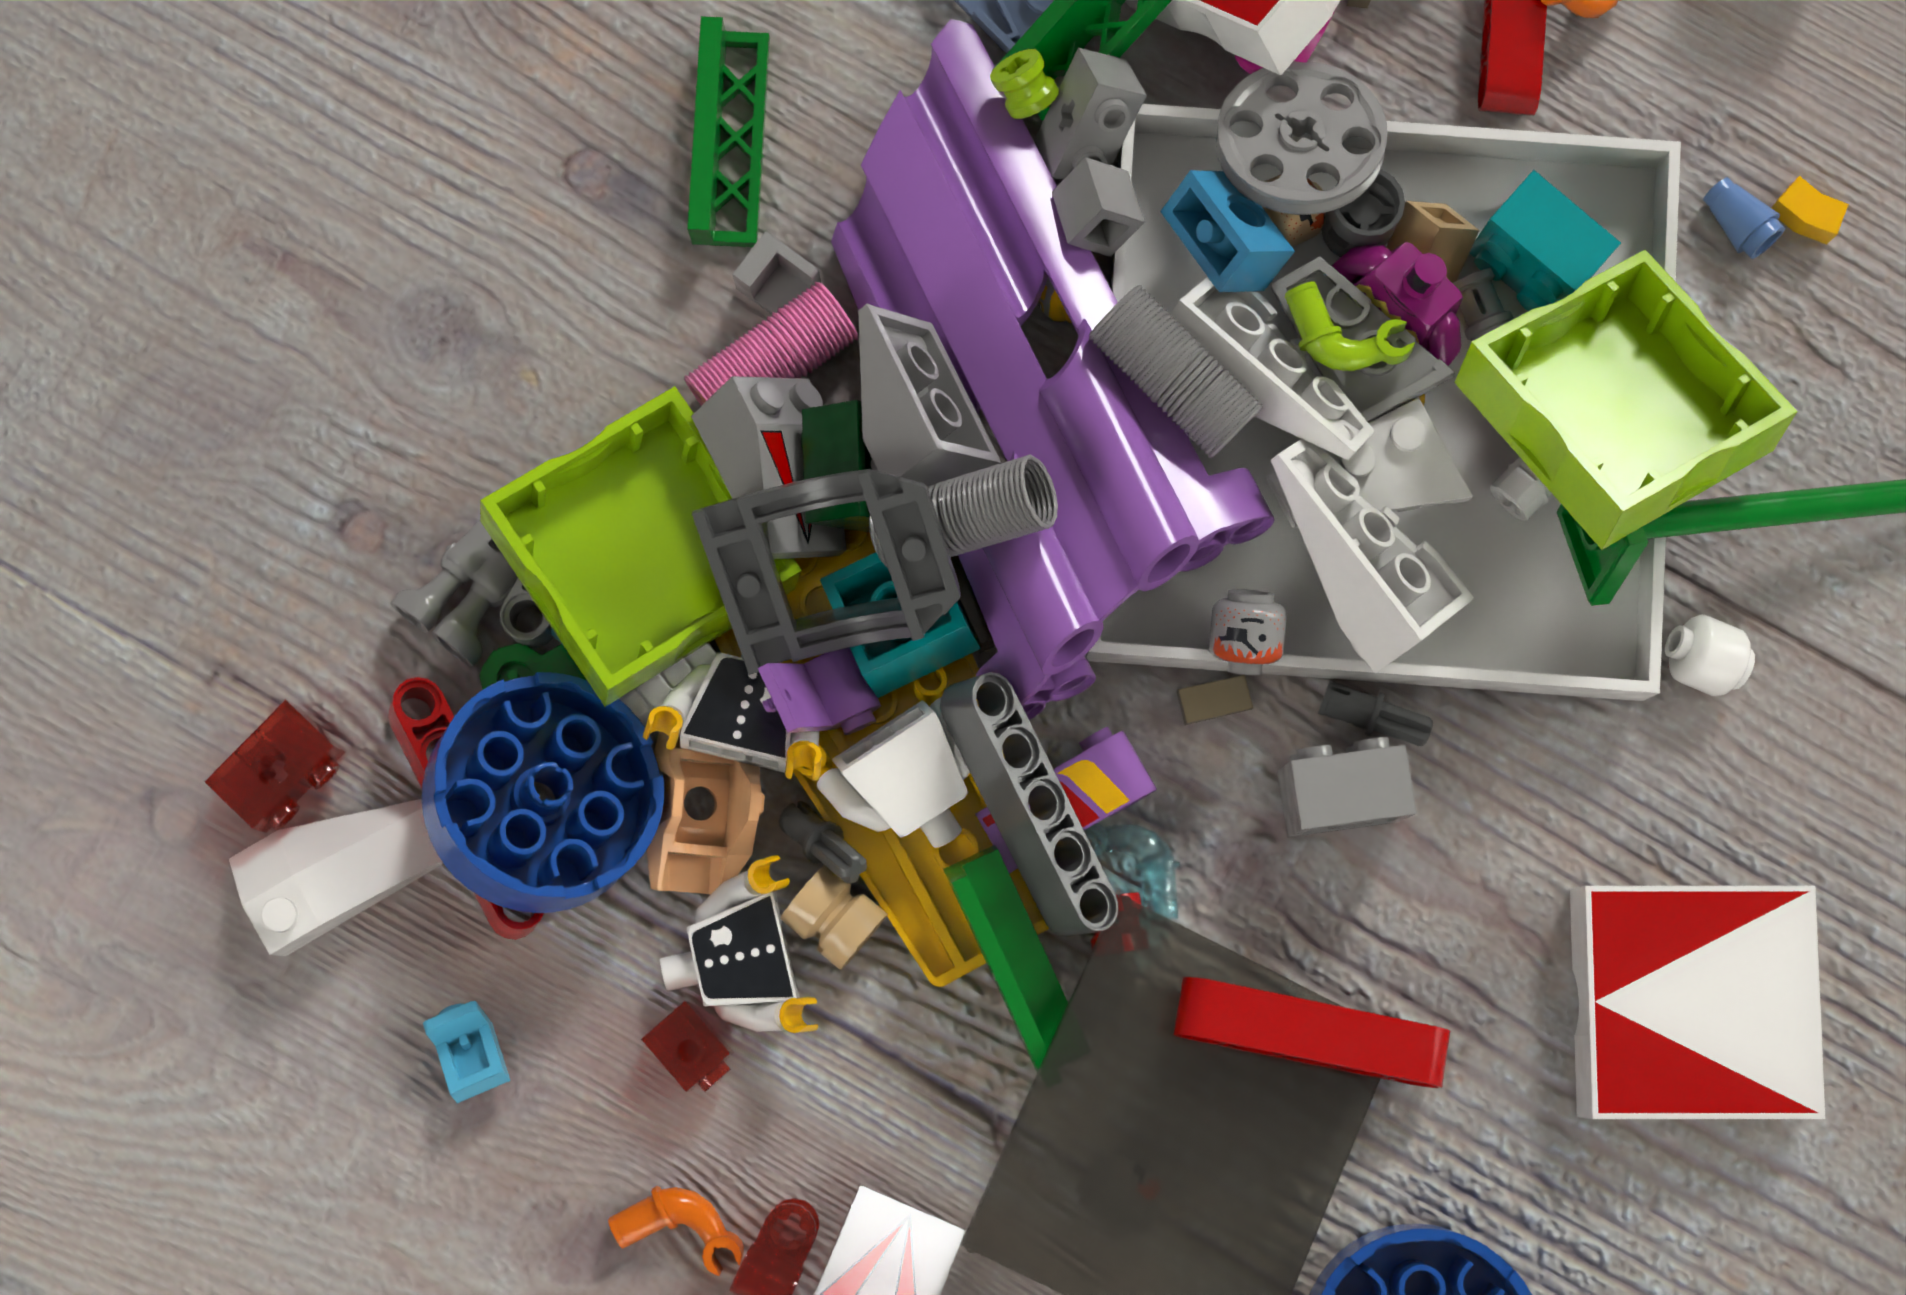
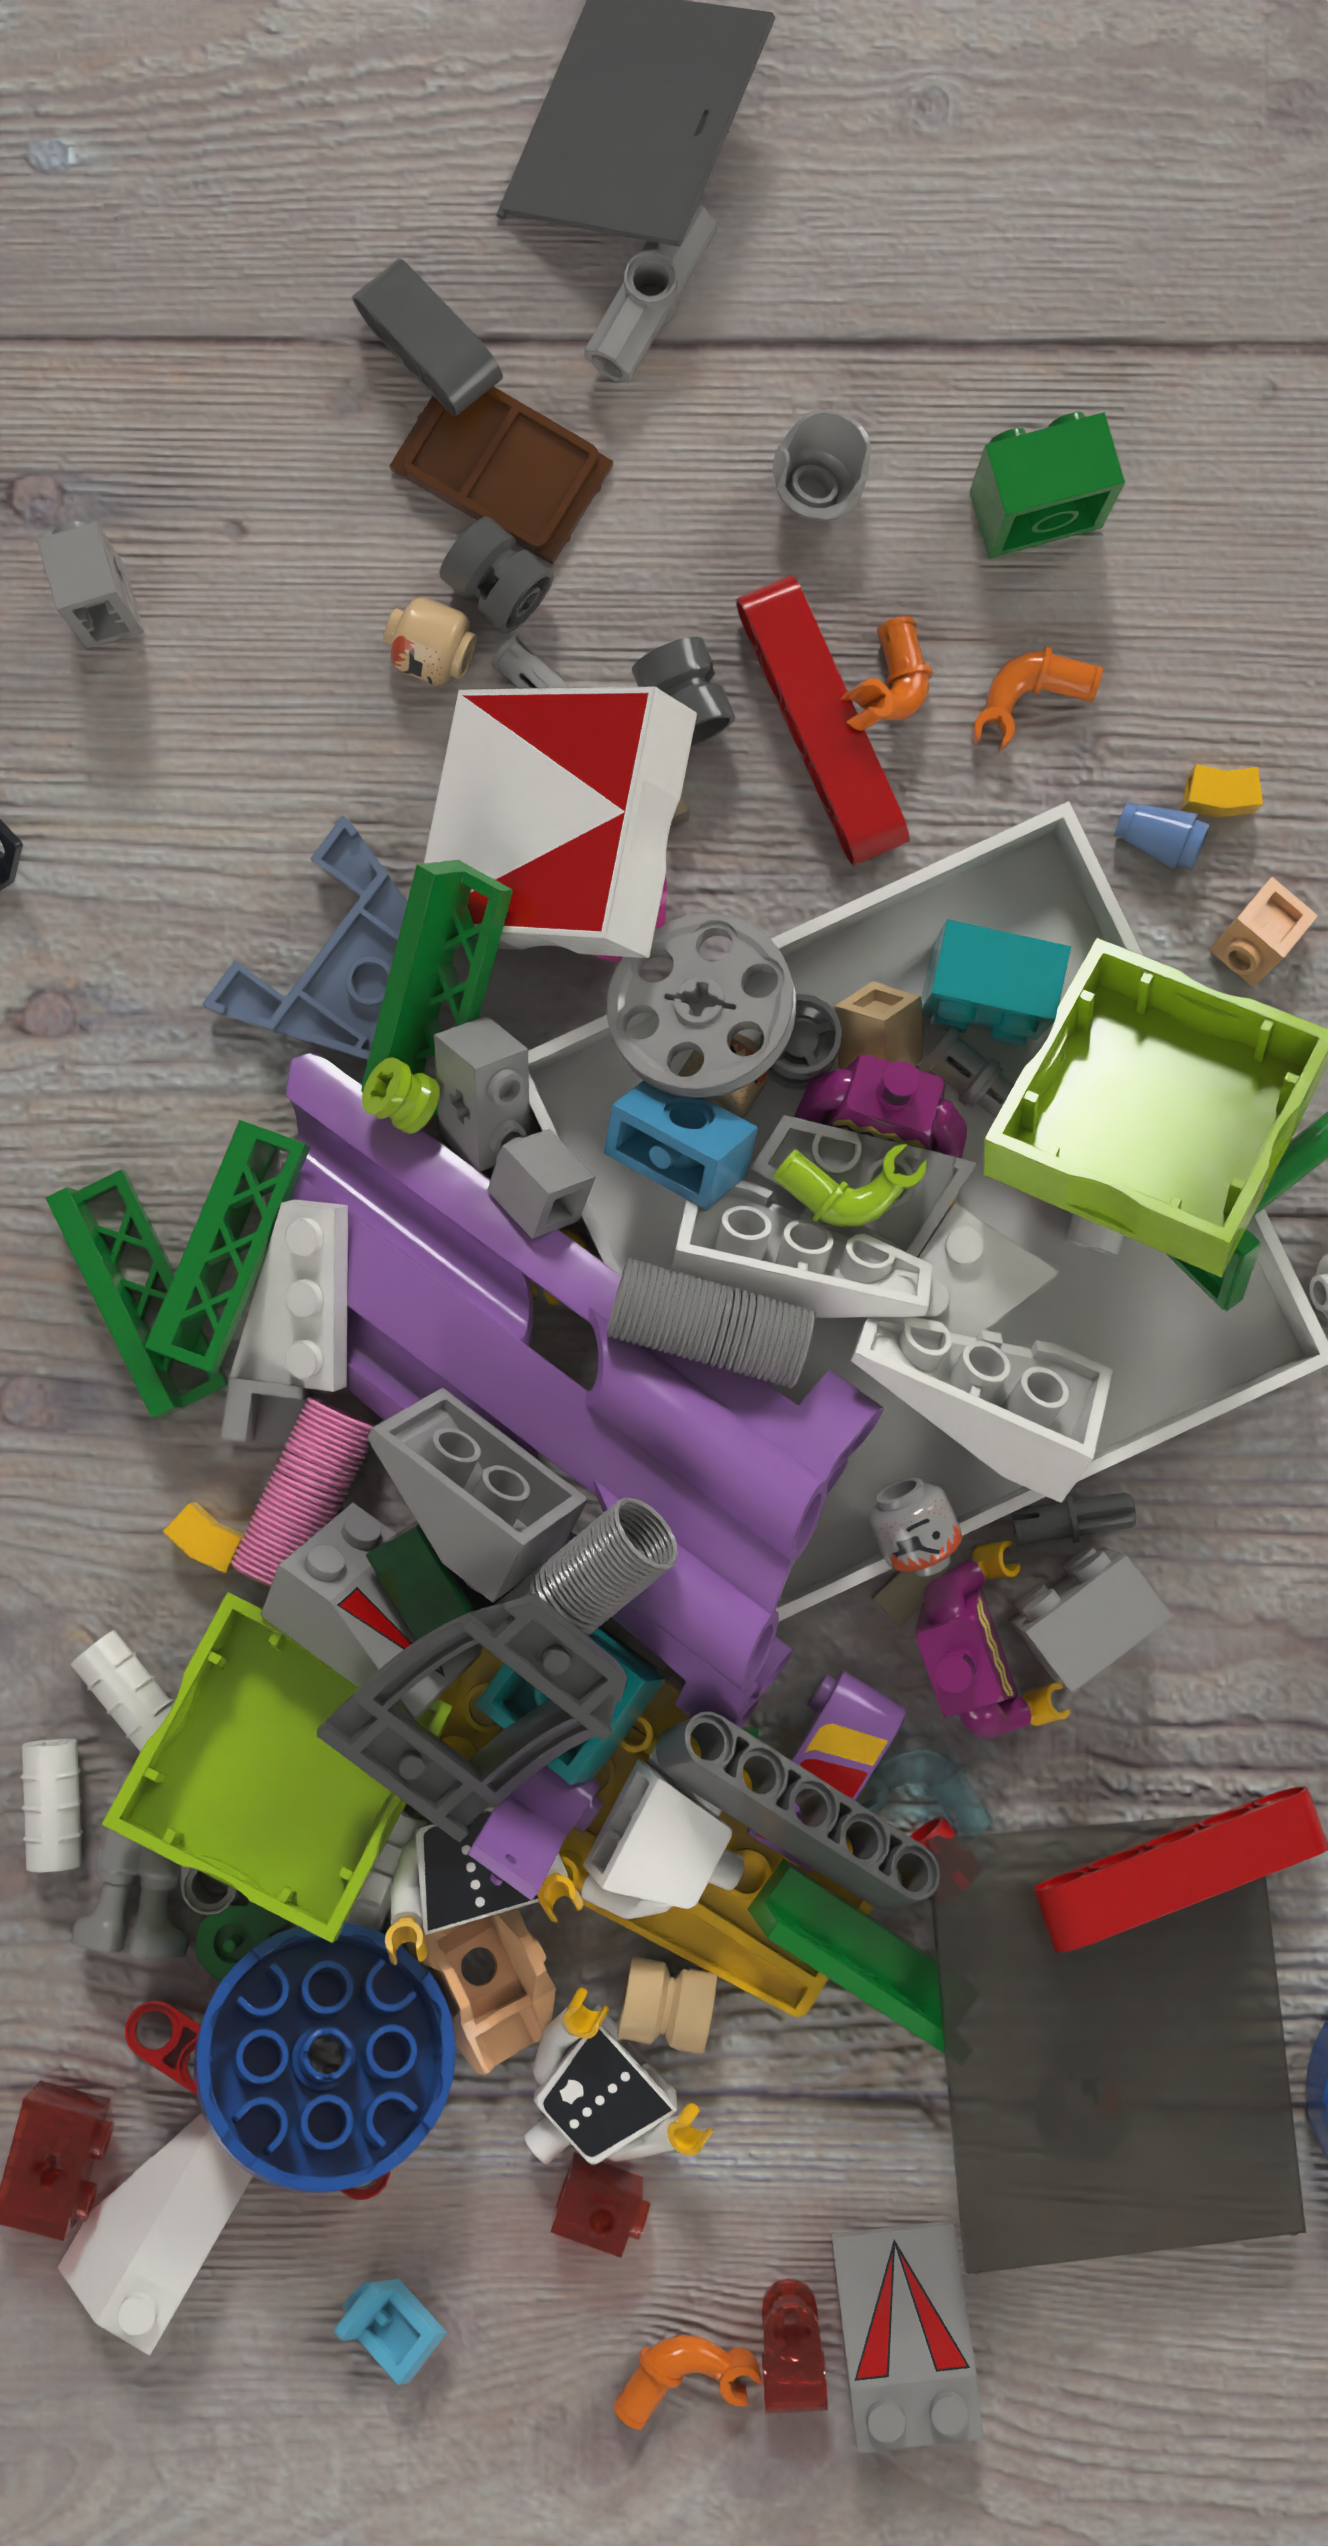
camera: 25 degrees left, 5 degrees up
dark grey axle [779,801,867,883] -> none
none -> white axle [20,1739,84,1872]
none -> white axle [70,1630,174,1752]
none -> green fence [144,1120,310,1375]
none -> yellow piece [163,1502,244,1573]
none -> white wing [229,1199,348,1392]
none -> magenta torso [915,1541,1070,1738]
none -> orange piece [971,646,1103,753]
none -> light nougat bracket [1210,877,1318,986]

